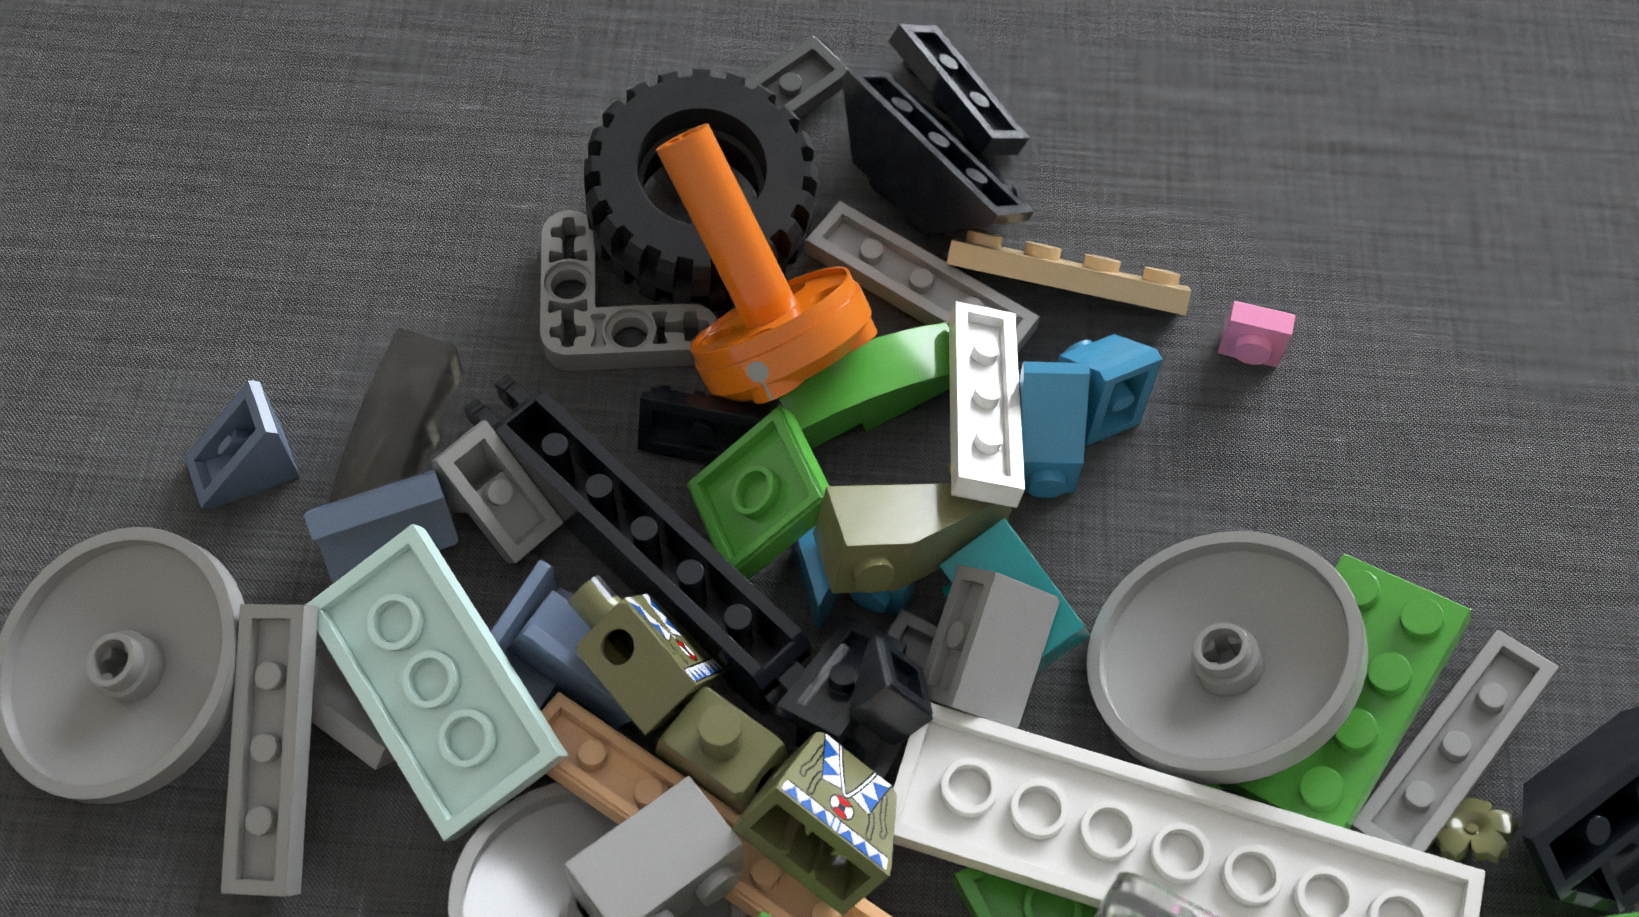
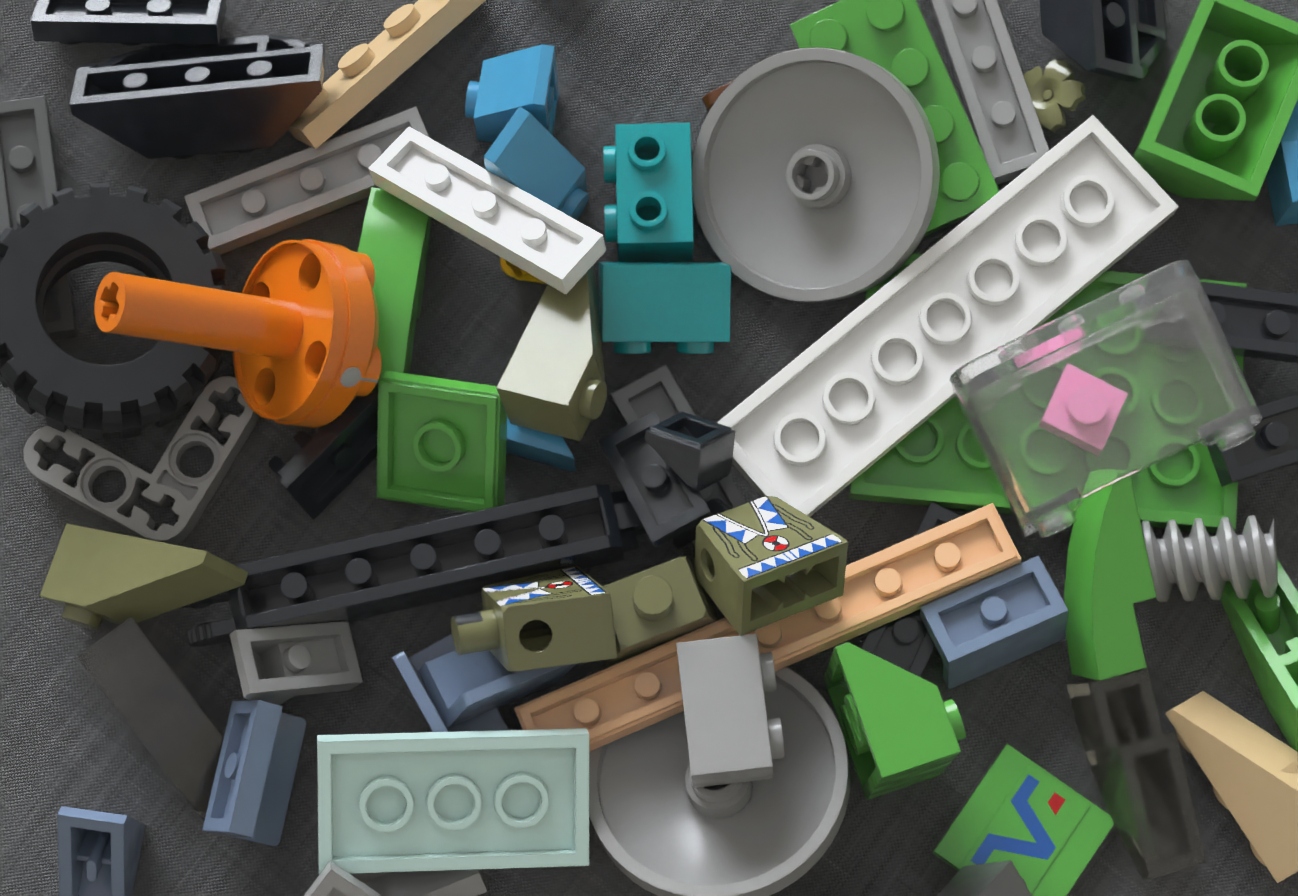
camera: 55 degrees left, 15 degrees up
light grey panel [923,565,1059,728] -> none
none -> olive slope [40,523,248,630]
none -> teal brick [603,122,694,262]

